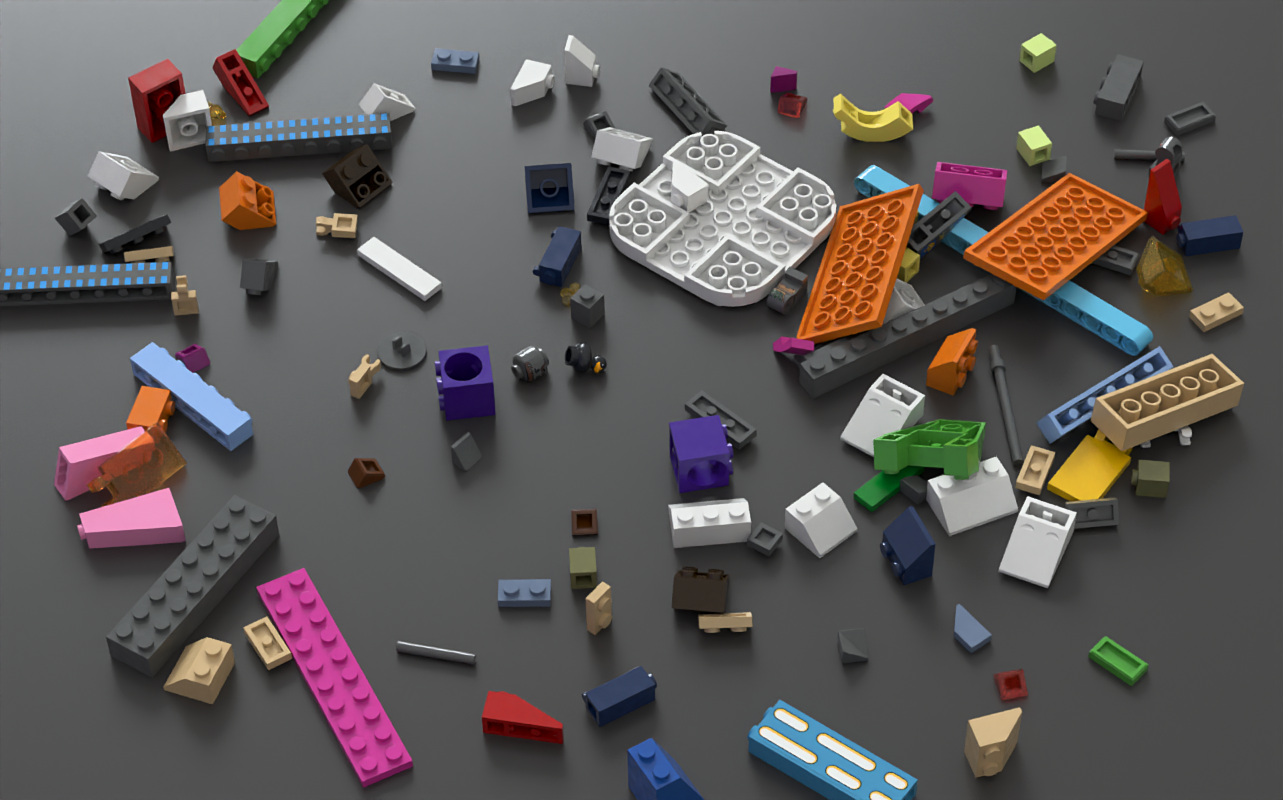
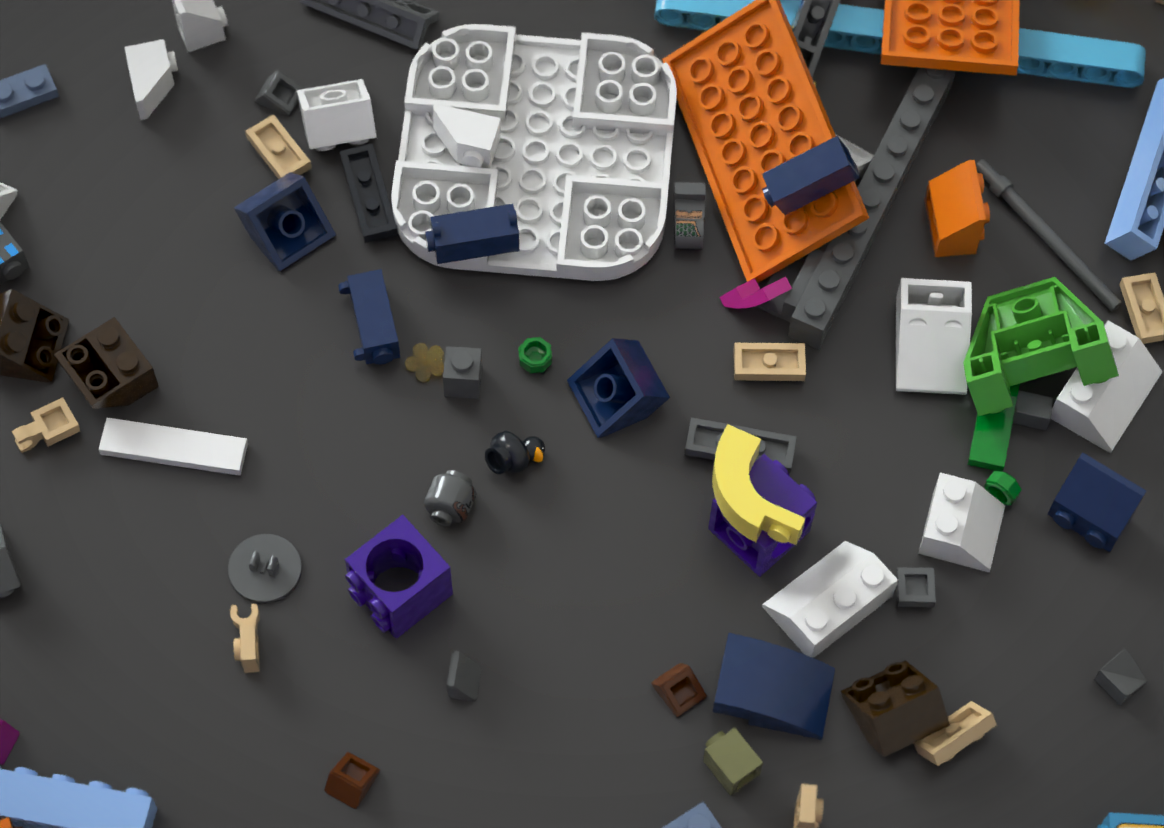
camera: 35 degrees left, 15 degrees up
none -> dark brown slope [54,317,159,409]
none -> tan plate [245,114,312,179]
none -> dark blue brick [425,204,520,264]
none -> green tile [518,337,552,373]
none -> dark blue slope [567,338,670,438]
none -> light yellow arch [712,424,805,545]
none -> dark blue slope [712,632,835,740]
none -> tan plate [734,343,806,381]
none -> dark blue brick [762,136,860,215]
none -> green tile [984,471,1022,505]

